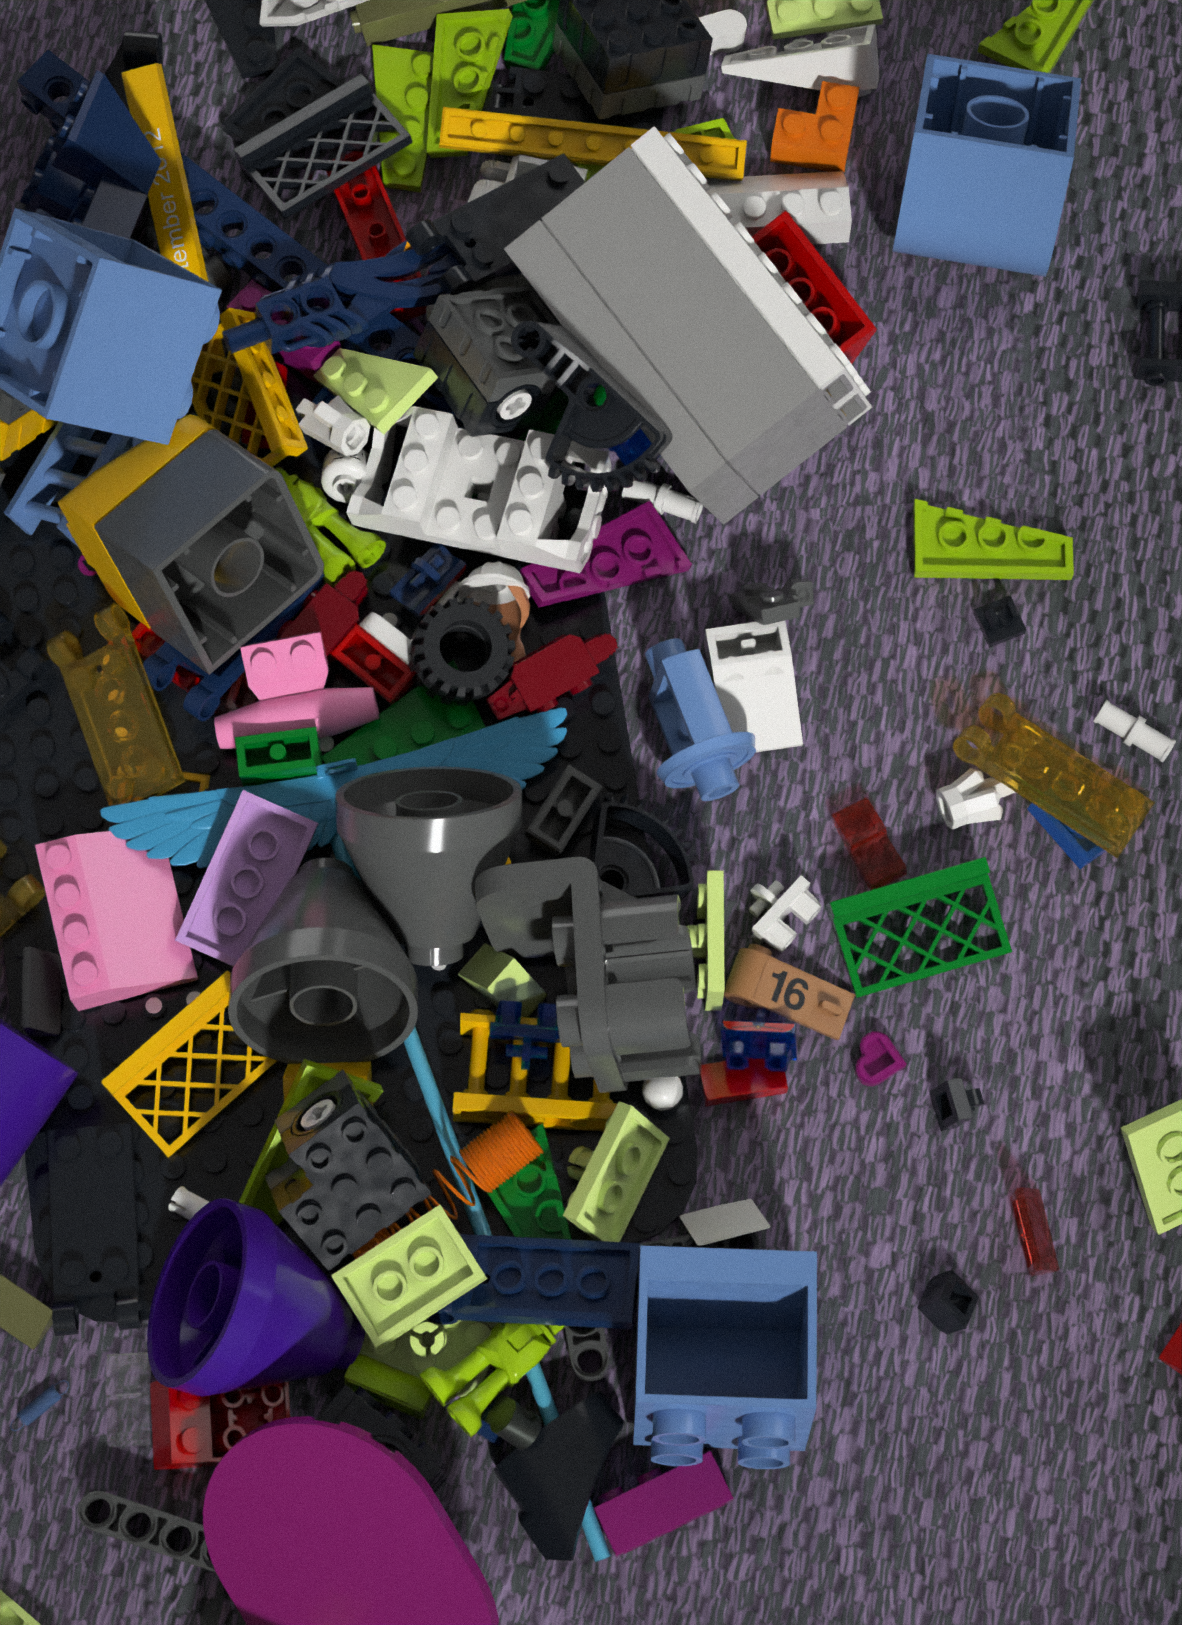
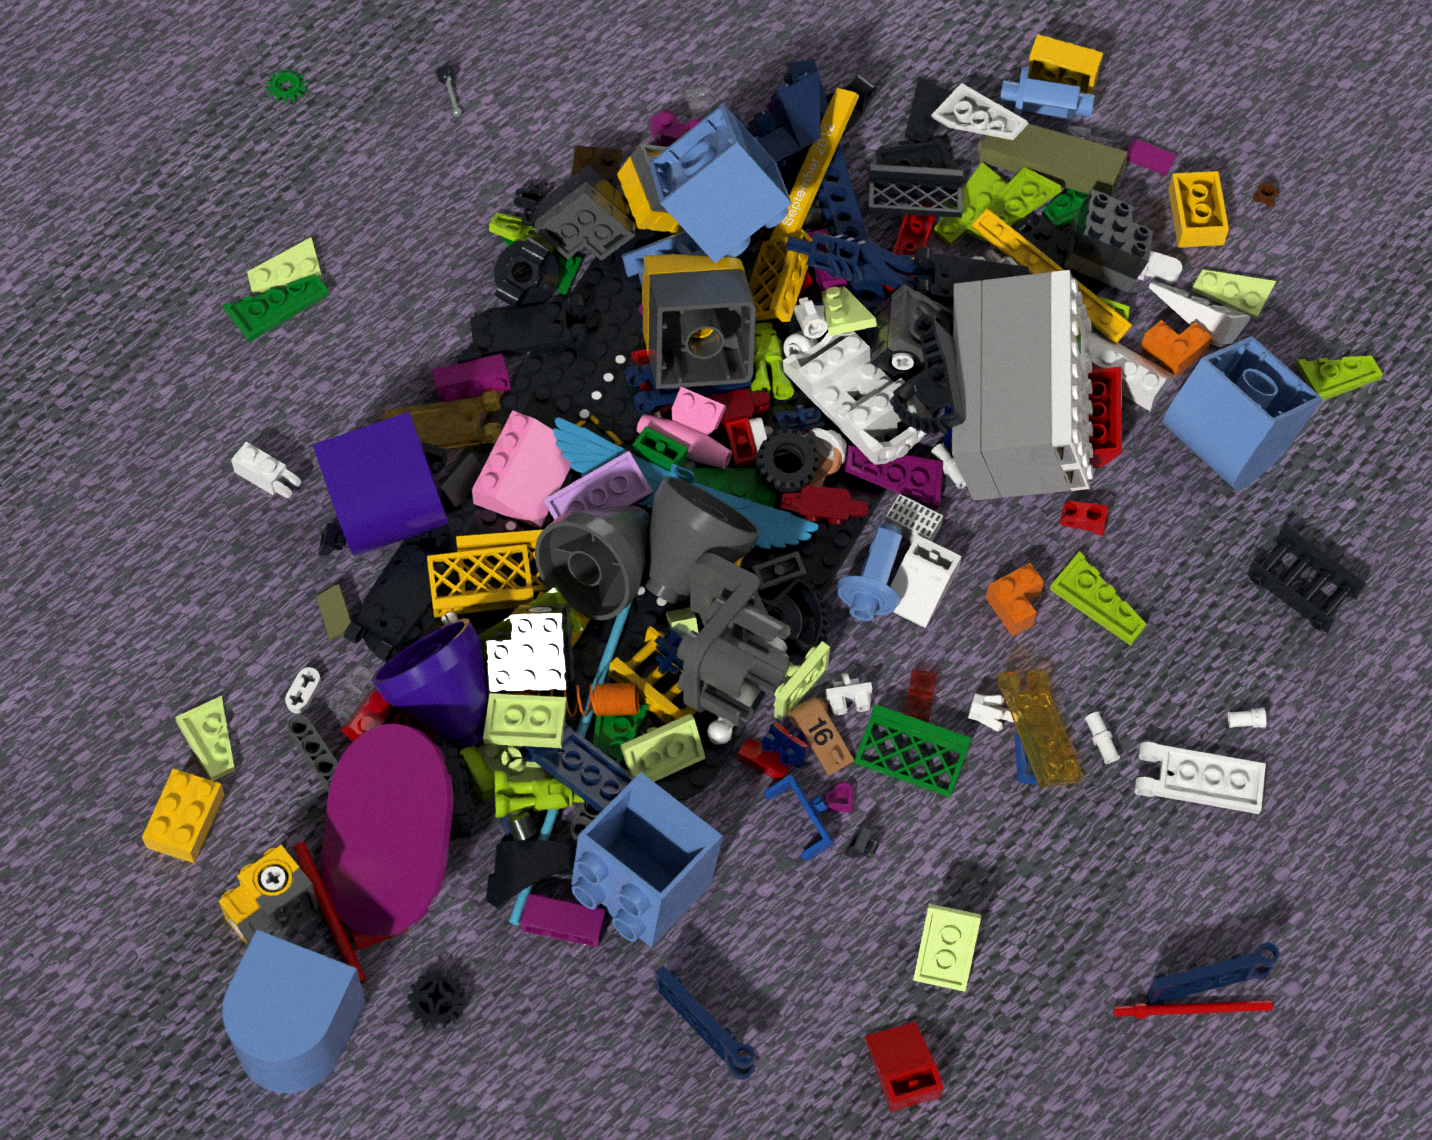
camera: 35 degrees right, 10 degrees down
medium blue piece [10,1380,69,1431] -> none
clear yellow hinge [46,604,186,806] -> none
white sticker [679,1199,771,1246] -> none
dark grey hinge [731,578,815,625] -> none
black slope [917,1270,979,1334] -> none
black tile [973,595,1027,648] -> none
clear red slope [1010,1187,1060,1277] -> none
none -> white beam [285,667,321,713]
none -> yellow fence [427,544,534,617]
none -> dark blue hinge [655,966,755,1080]
none -> blue piece [764,774,835,861]
none -> white brick [885,494,943,544]
none -> orange brick [986,563,1044,637]
none -> red leg [1060,501,1108,536]

